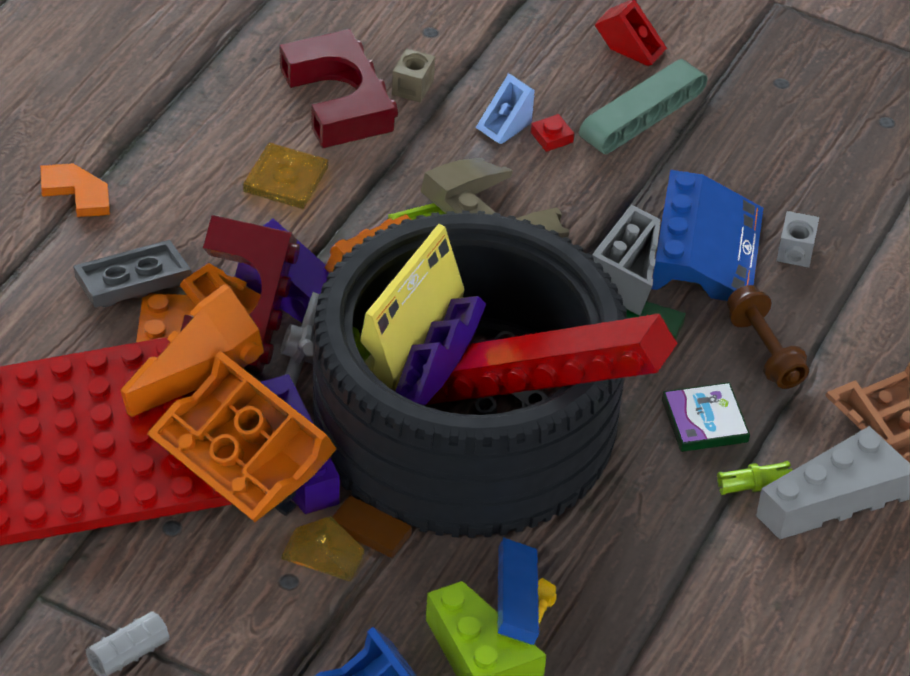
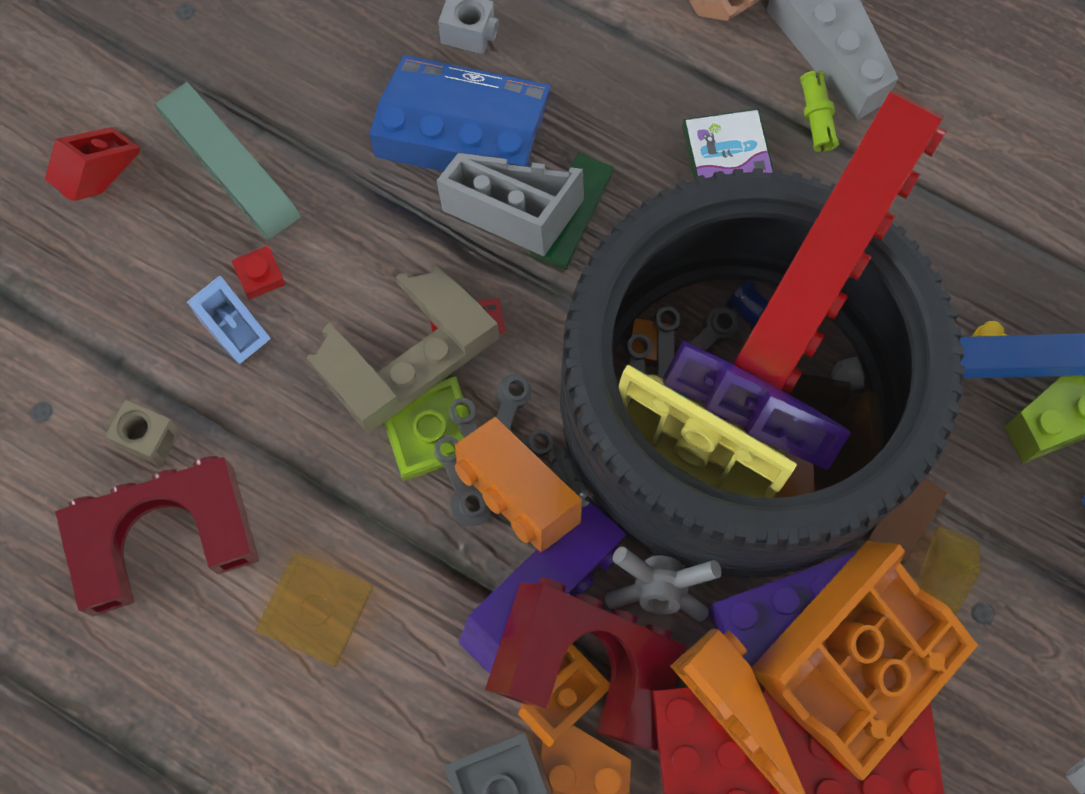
camera: 85 degrees left, 25 degrees up
reddish brown piece [727,285,809,389] -> none

